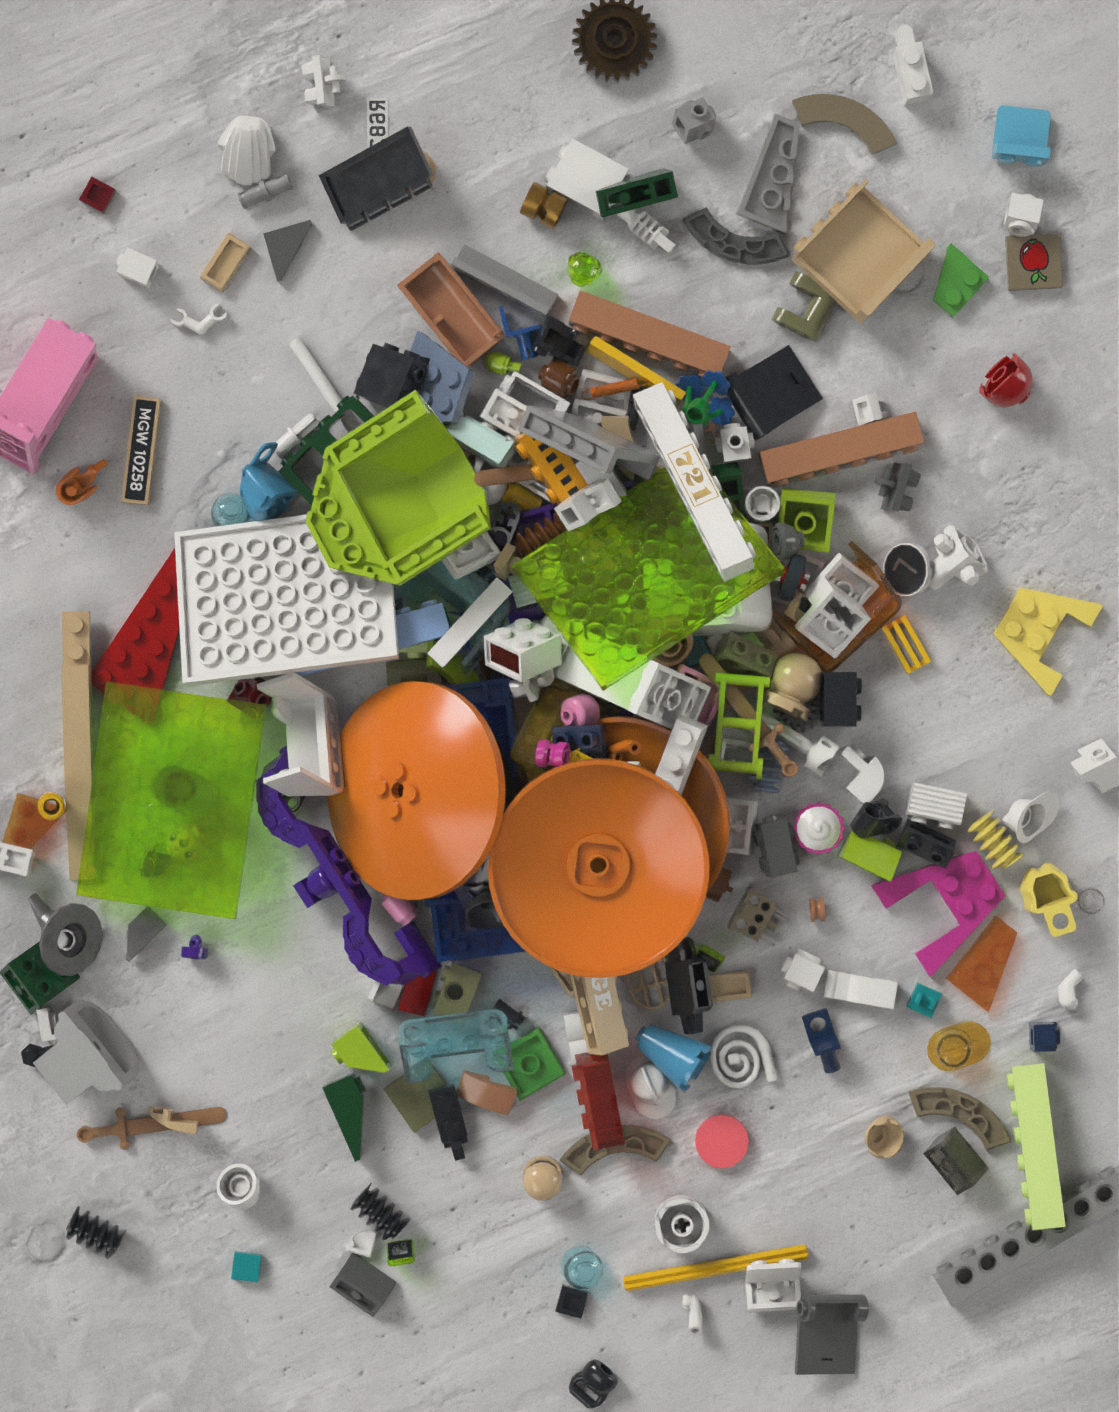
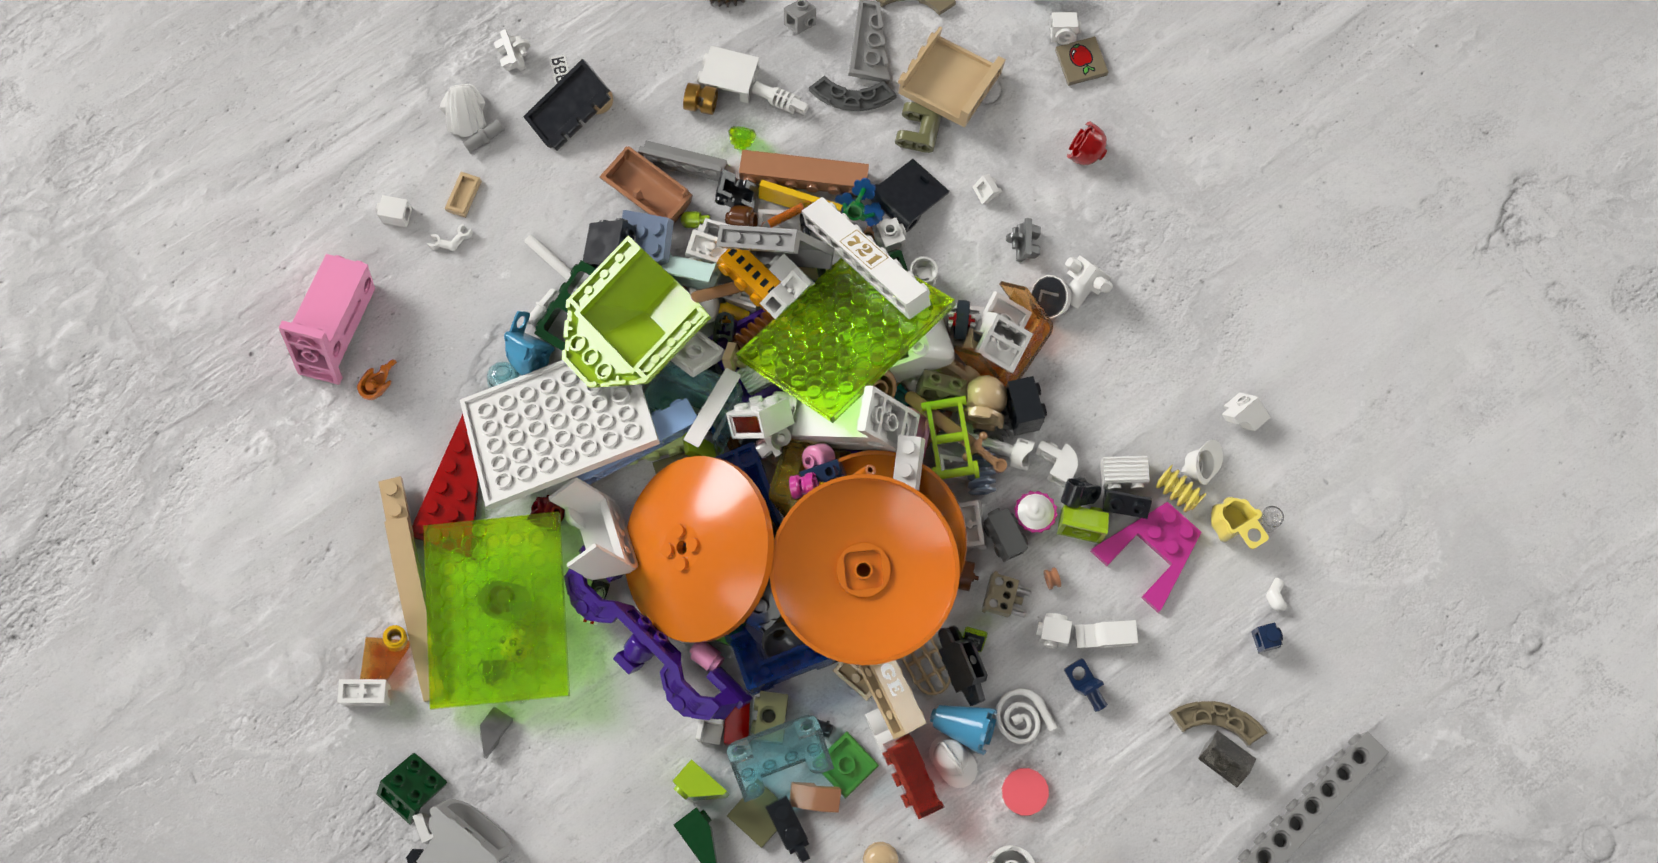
camera: 10 degrees left, 15 degrees down
flat silver piece [28,893,103,976] -> none
dark red tile [79,176,116,214] -> none
tile [121,396,161,505] -> none
dark purple tile [181,934,208,960] -> none
dark grey tile [263,220,312,282] -> none
blue bracket [498,306,541,361] -> none
dark tan tile [559,1125,671,1176] -> none
dark green slope [595,168,678,218] -> none
tan tile [709,970,752,1002] -> none
nougat brick [758,412,924,488] -> none
dark grey brick [771,523,805,560] -> none
lime slope [778,487,836,553] -> none
tan hair [864,1115,905,1158] -> none
yellow tile [881,615,931,675] -> none
teal tile [906,982,942,1018] -> none
clear yellow piece [927,1021,991,1071] -> none
bright green wing [933,243,989,318] -> none
clear orange wing [945,916,1017,1012] -> none
light yellow wing [993,588,1103,696] -> none
yellowish green brick [1007,1063,1066,1231] -> none

